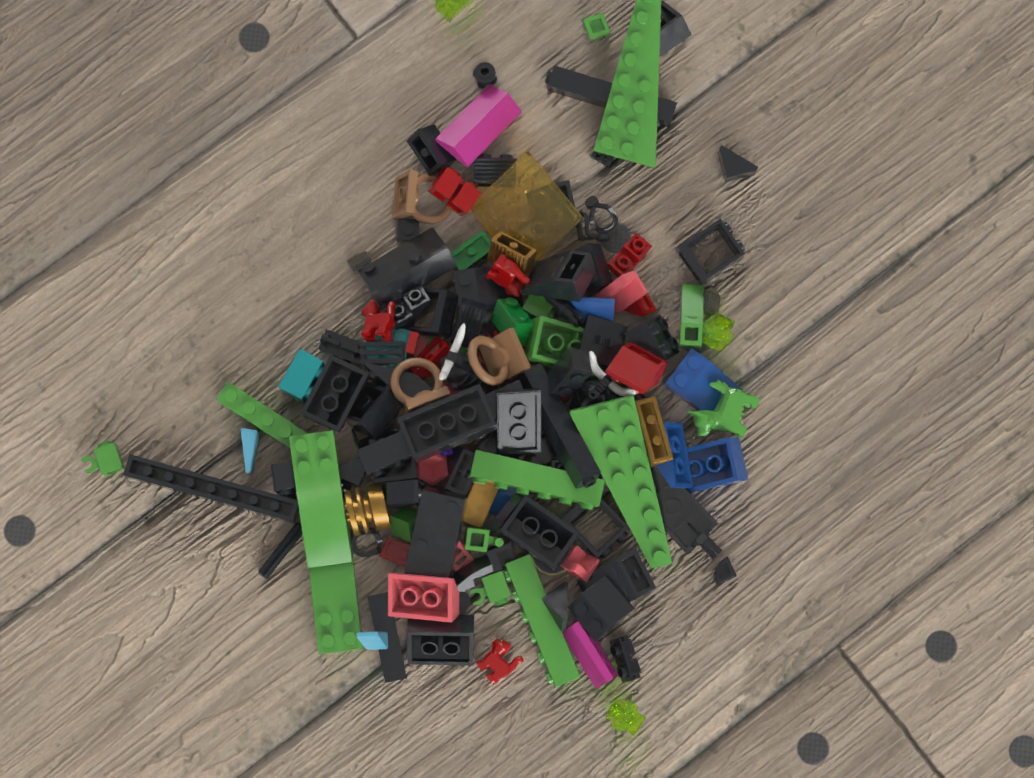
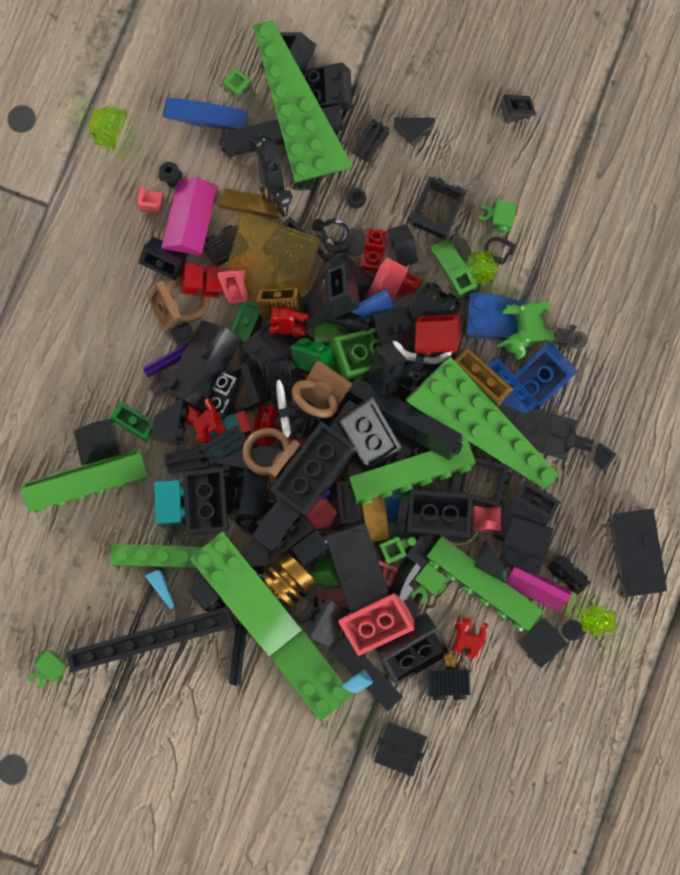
camera: 25 degrees left, 0 degrees up
none -> bright green brick [21,448,148,512]
none -> black slope [74,419,121,466]
none -> green brick [110,402,153,443]
none -> coral panel [137,186,163,214]
none -> dark purple axle [143,342,189,377]
none -> black slope [151,399,189,446]
none -> blue slope [163,97,248,130]
none -> coral slope [218,270,249,303]
none -> pearl gold slope [220,188,280,219]
none -> black animal [250,131,293,217]
none -> black slope [305,62,353,110]
none -> black slope [306,598,350,647]
none -> black plate [346,188,366,209]
none -> black tile [352,118,390,163]
none -> black plate [373,722,427,777]
none -> black slope [388,224,419,266]
none -> black brick [427,670,471,700]
none -> pearl gold plate [443,649,459,670]
none -> bright green brick [478,200,517,233]
none -> black piece [484,237,516,264]
none -> black slope [501,94,536,124]
none -> black piece [518,618,568,668]
none -> clear smoke hips [553,325,588,352]
none -> black plate [562,620,583,641]
none -> black brick [609,508,667,598]

